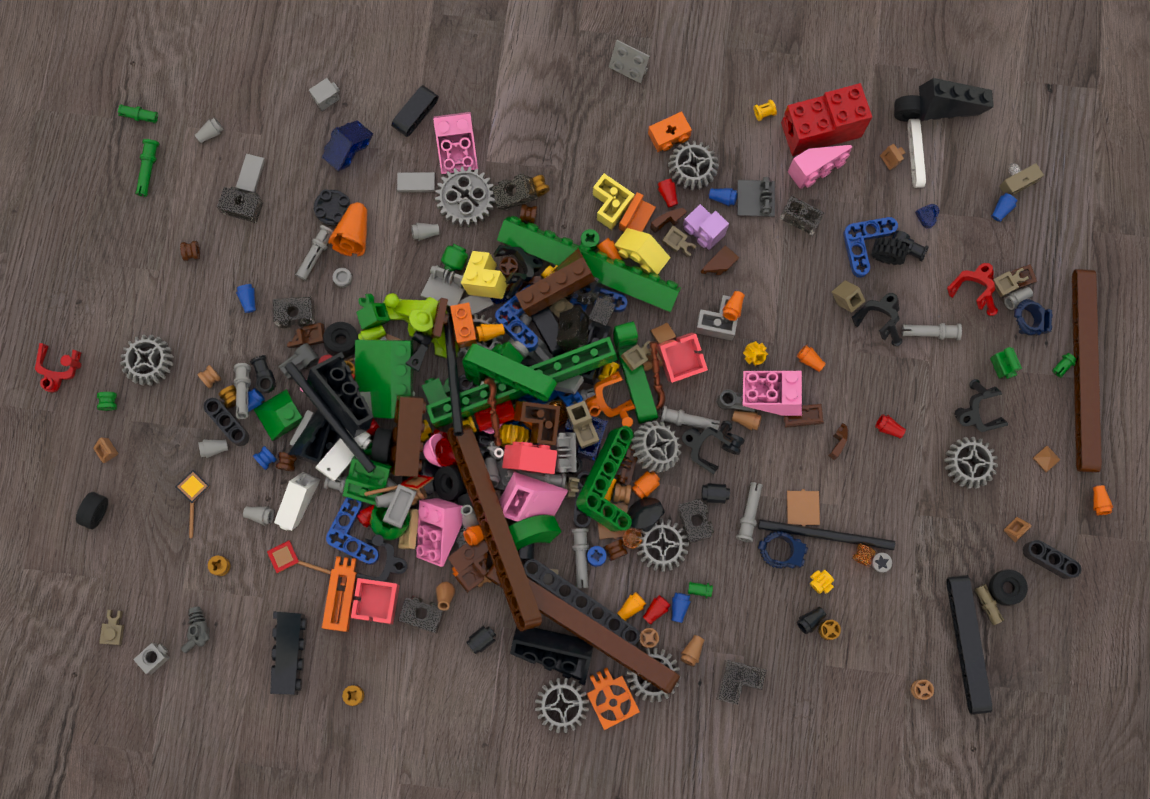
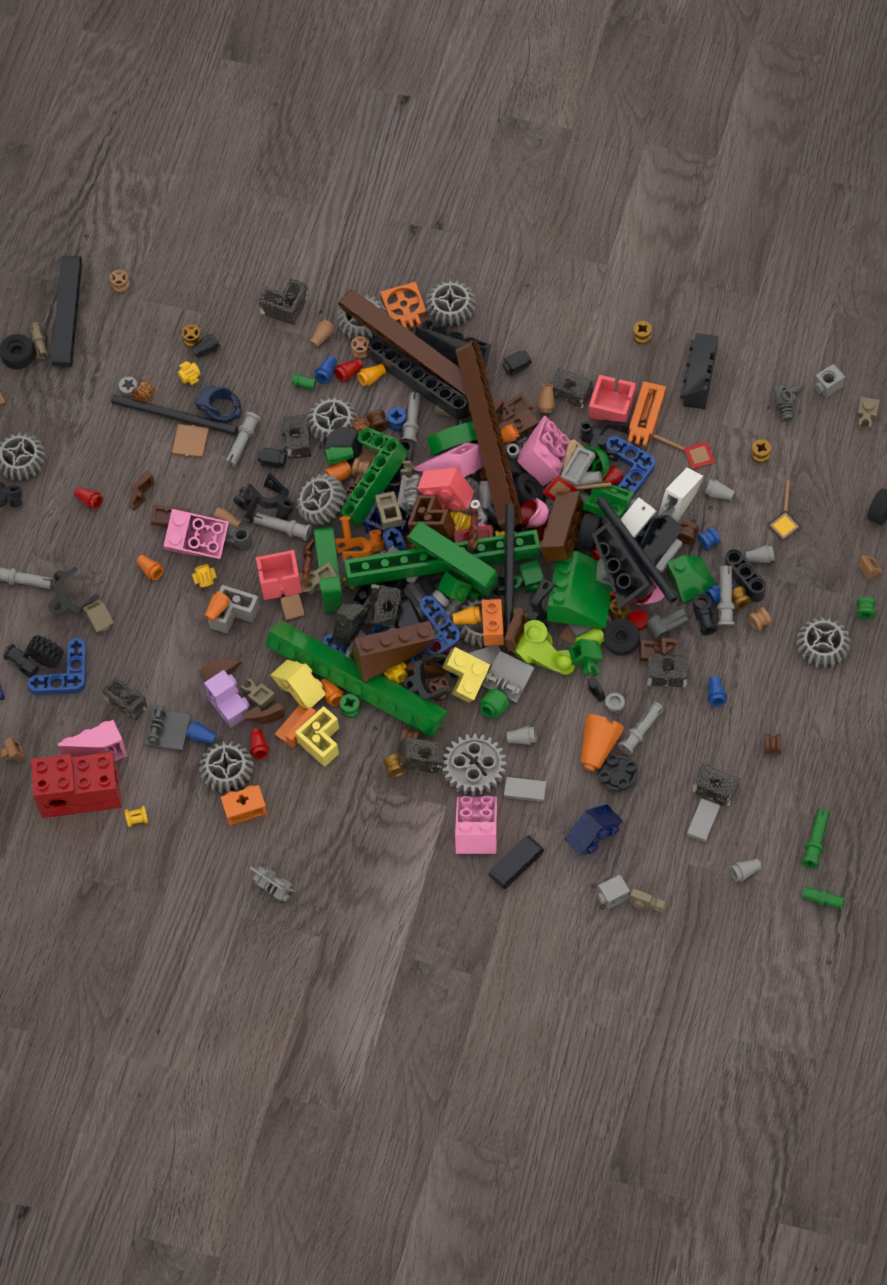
camera: 165 degrees left, 15 degrees down
none -> green cone [325,447,353,465]
none -> black tile [588,676,605,702]
none -> dark tan plate [630,888,666,914]

